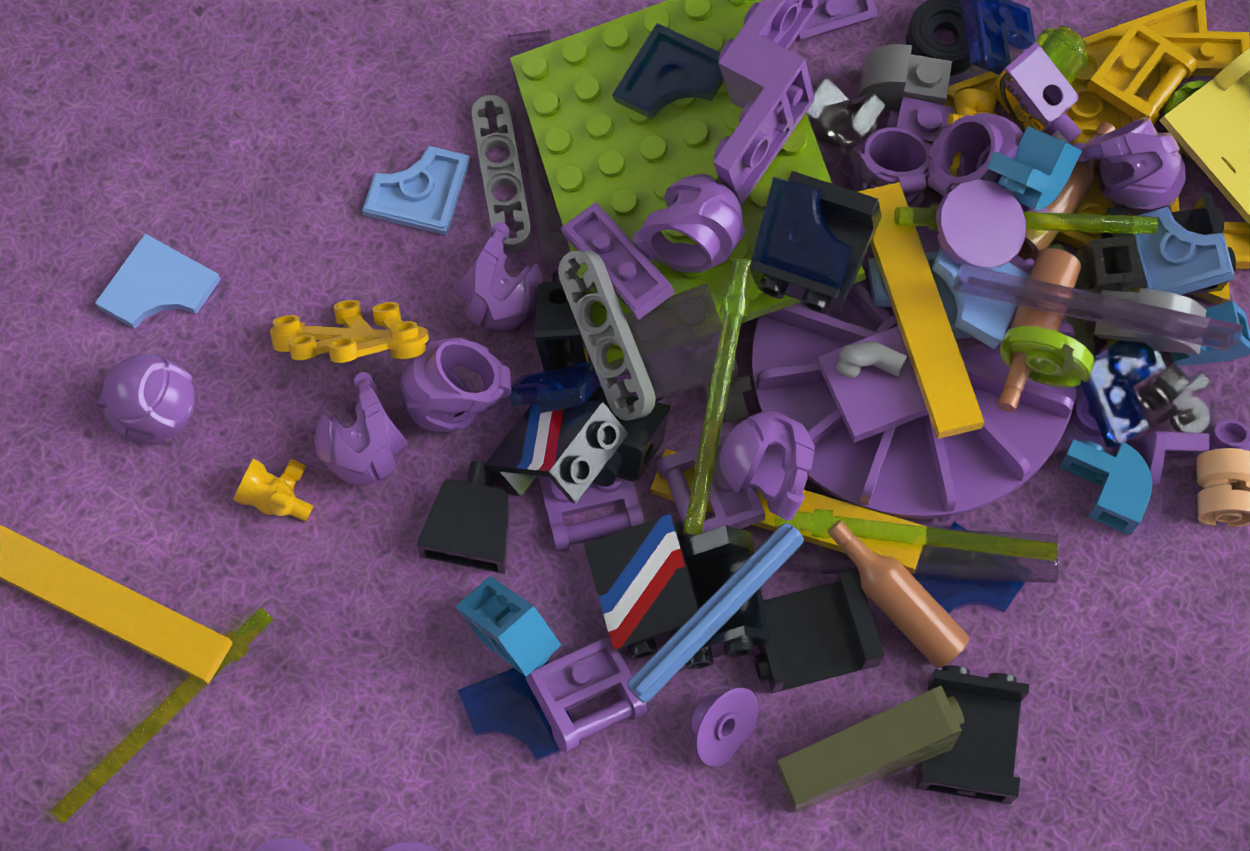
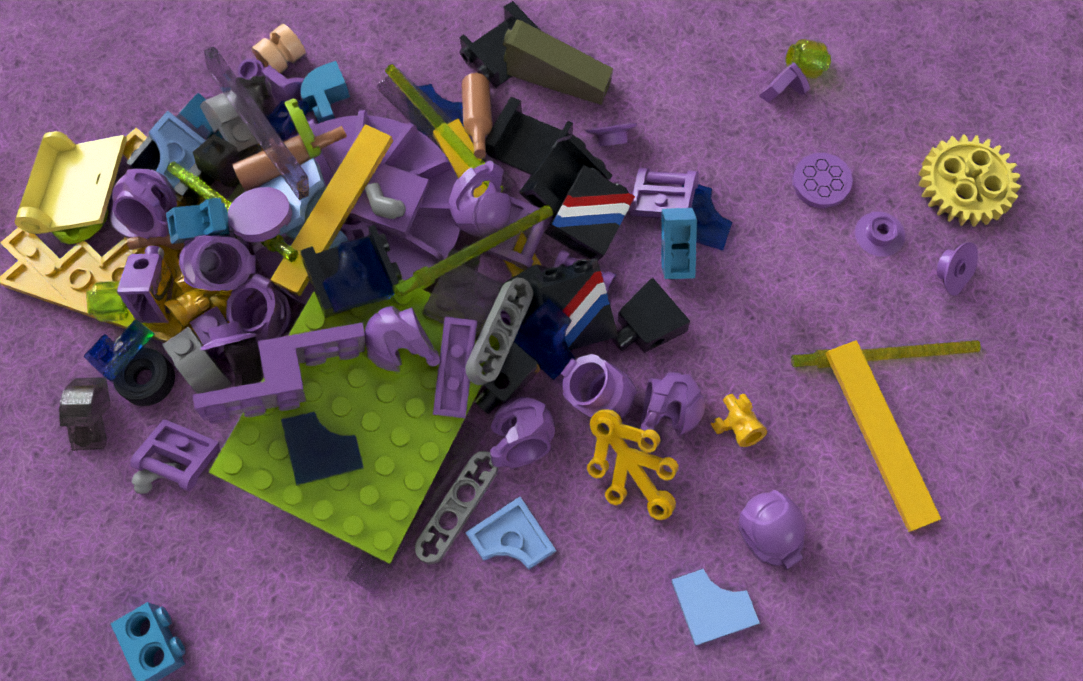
camera: 130 degrees left, 0 degrees up
medium blue axle [627,523,804,703] -> none
yellow plate [1086,20,1198,126] -> none
none -> medium lavender piece [200,321,257,351]

